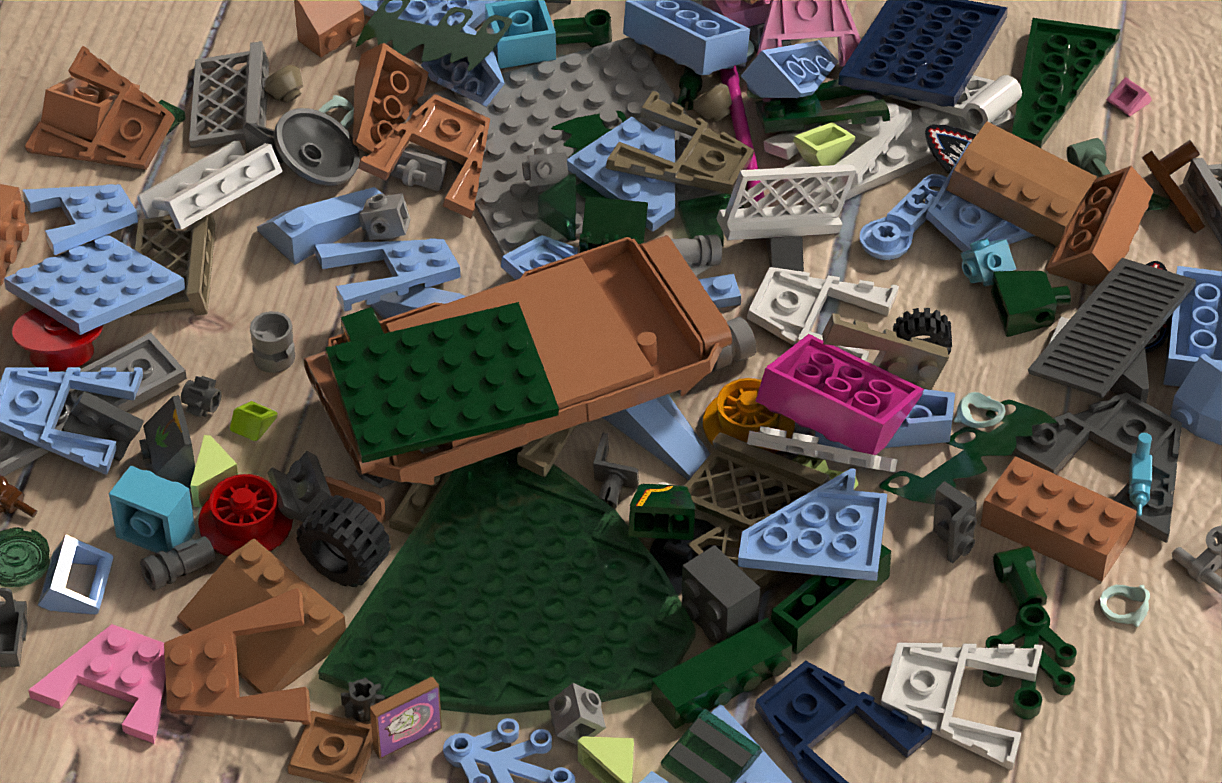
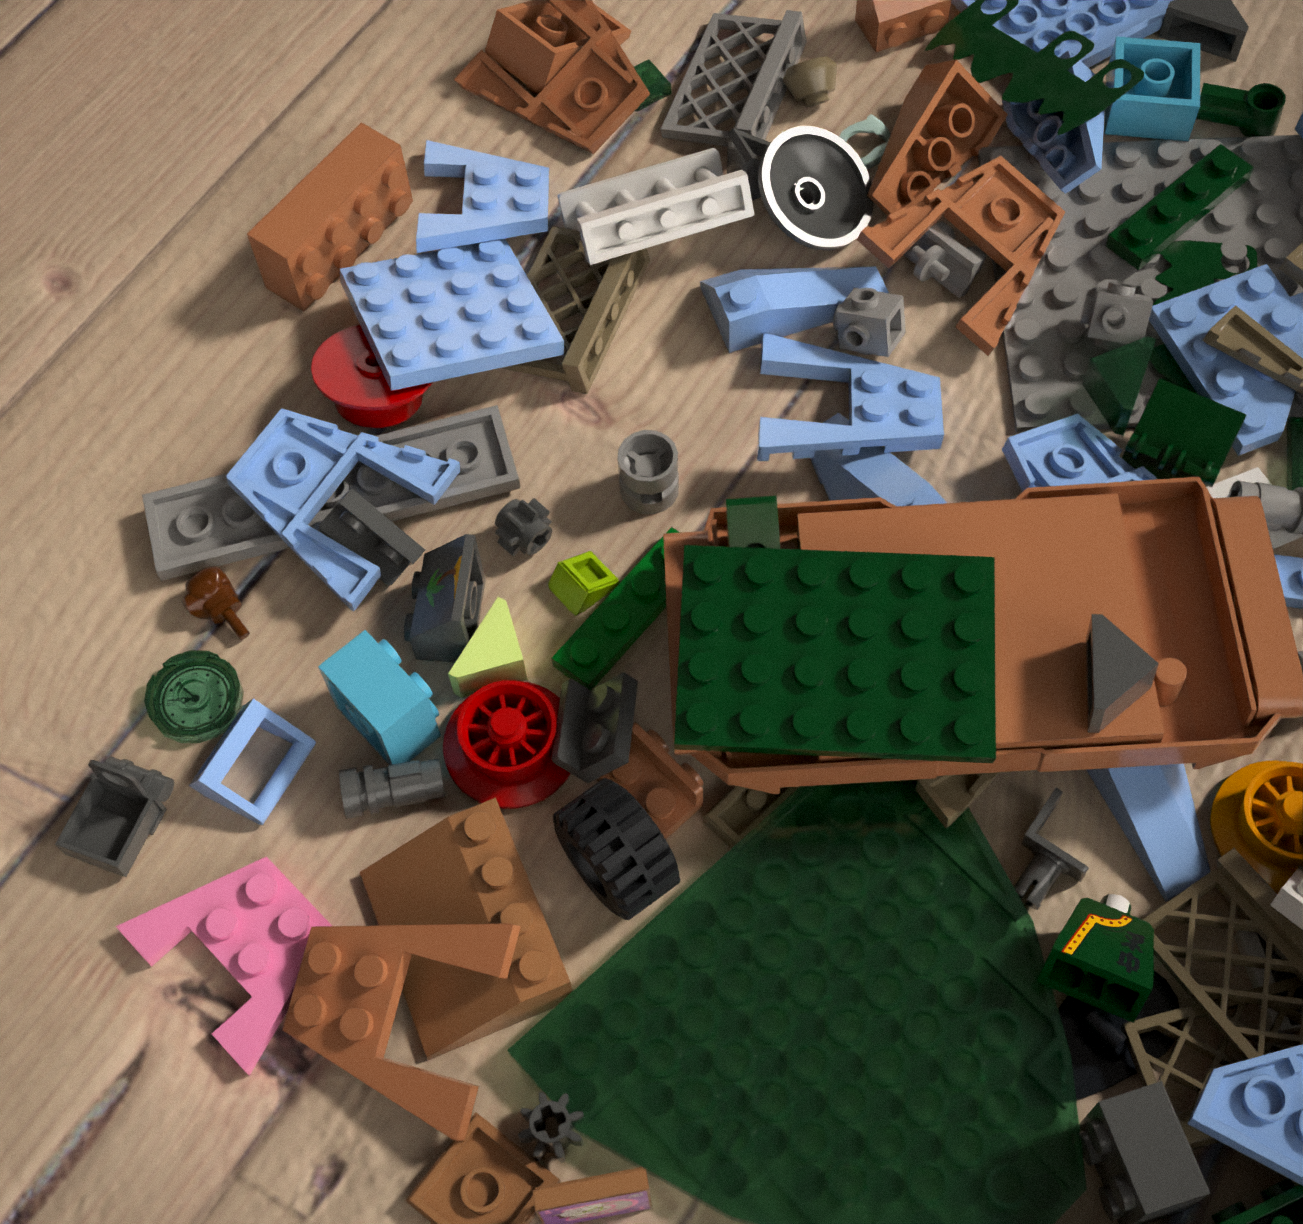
camera: 25 degrees right, 15 degrees up
none -> green plate [551,527,679,690]
none -> dark grey slope [1086,614,1159,733]
none -> dark green plate [1105,144,1254,271]

